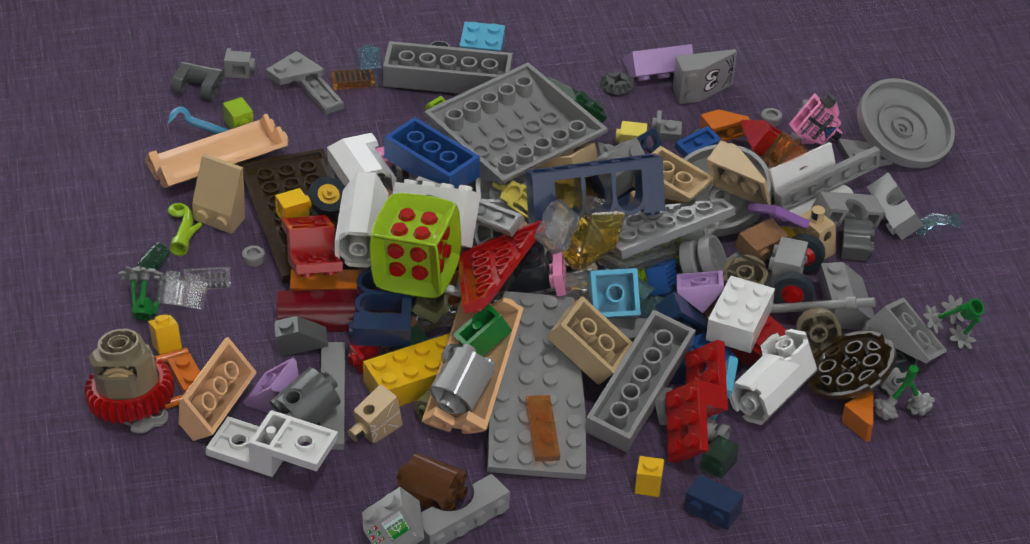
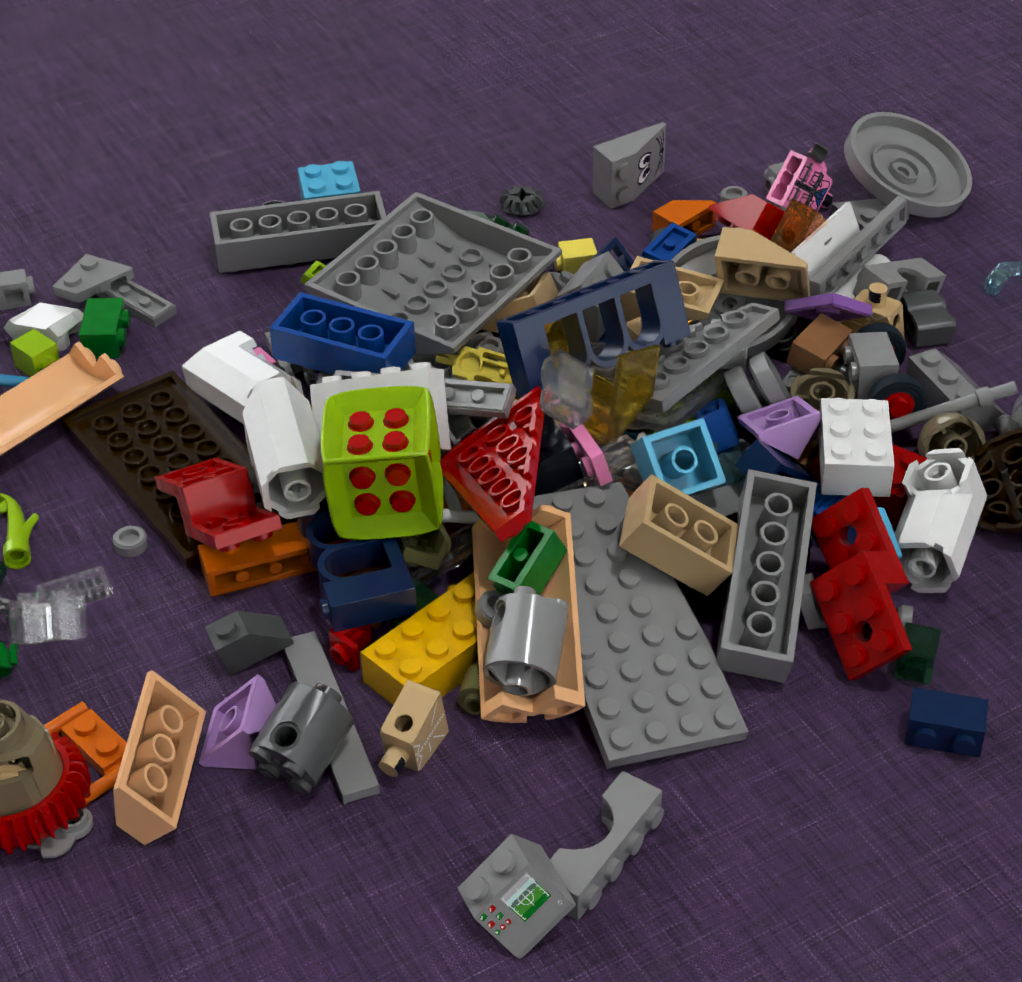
camera: 15 degrees left, 0 degrees up
yellow brick [148,315,182,355] -> none
tan slope [192,154,245,234] -> none
white bracket [206,410,338,477] -> none
yellow brick [275,188,311,219] -> none
dark red brick [277,289,370,332] -> none
black wheel [308,177,345,216] -> none
clear orange tile [331,68,375,90] -> none
clear light blue brick [357,44,382,70] -> none
reddish brown cylinder [396,453,468,511] -> none
clear orange tile [525,395,560,462] -> none
lavender slope [622,44,693,81] -> none
yellow brick [635,456,664,497] -> none
light grey bracket [652,110,682,141] -> none
light grey arch [867,172,924,240] -> none
none -> white slope [3,302,84,352]
none -> green brick [79,298,131,359]

